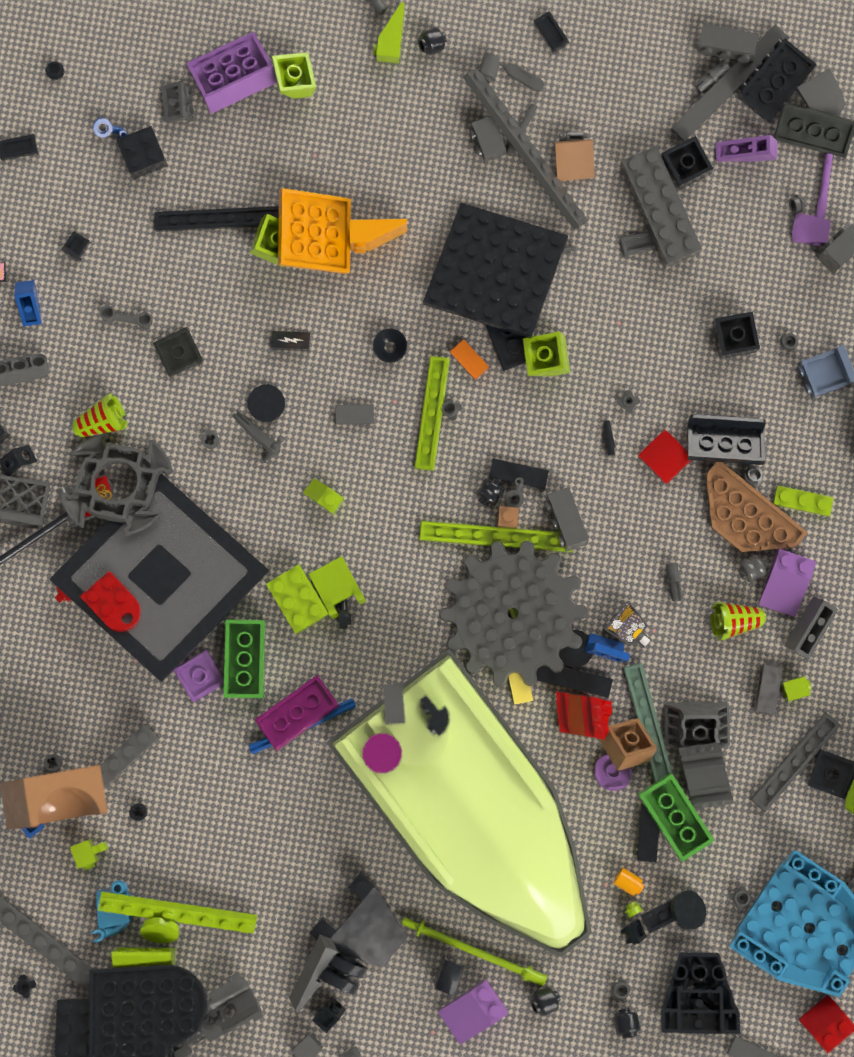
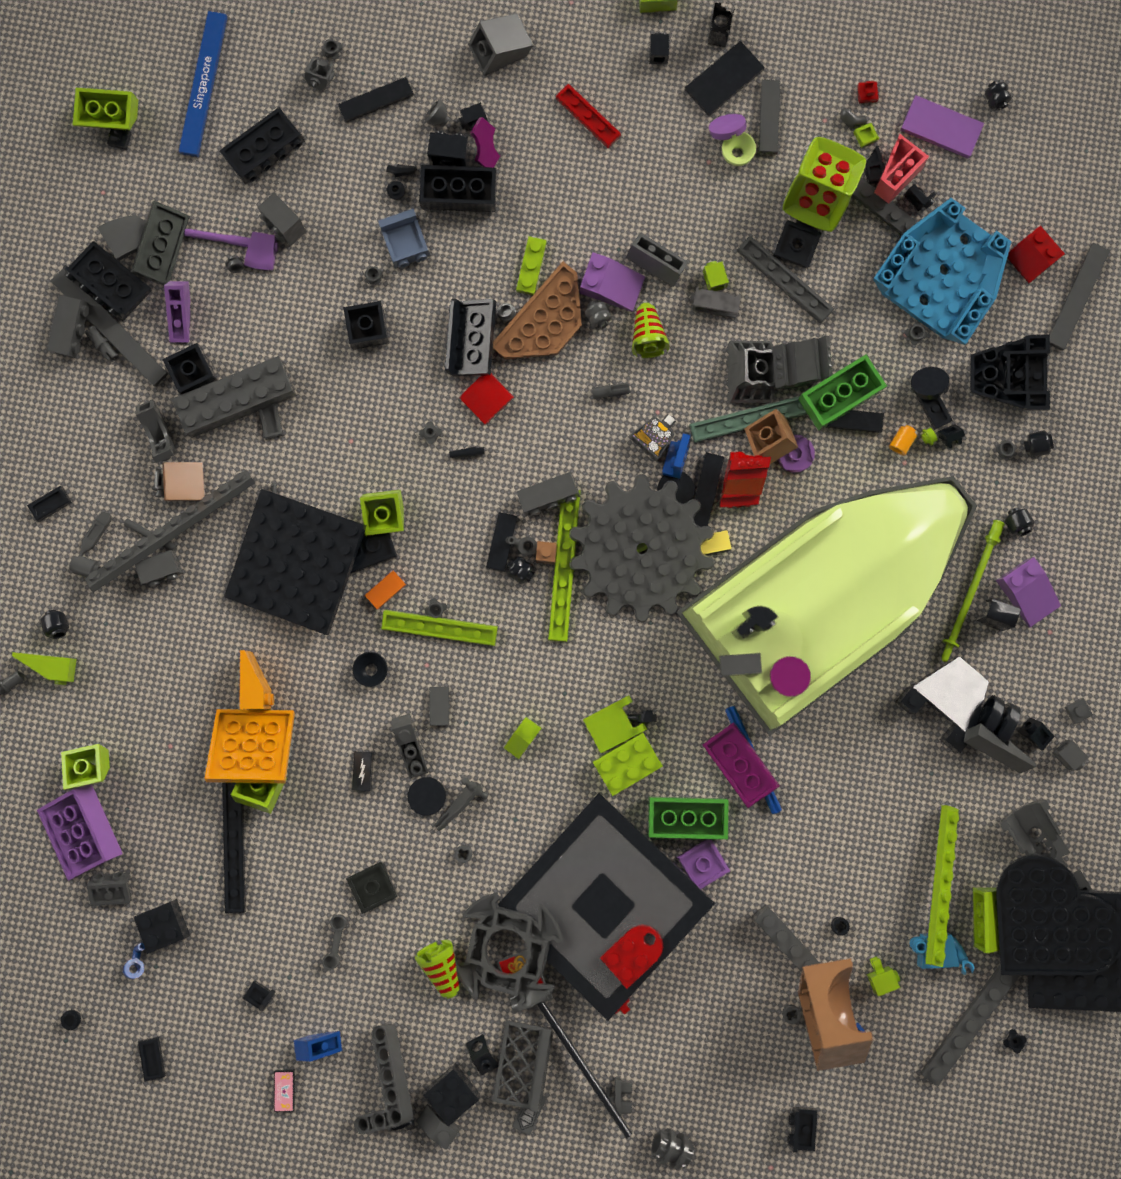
camera: 90 degrees left, 0 degrees up
lime tile [140,918,180,943] -> none
none -> dark grey arch [135,399,176,463]
none -> dark grey slope [392,713,428,778]

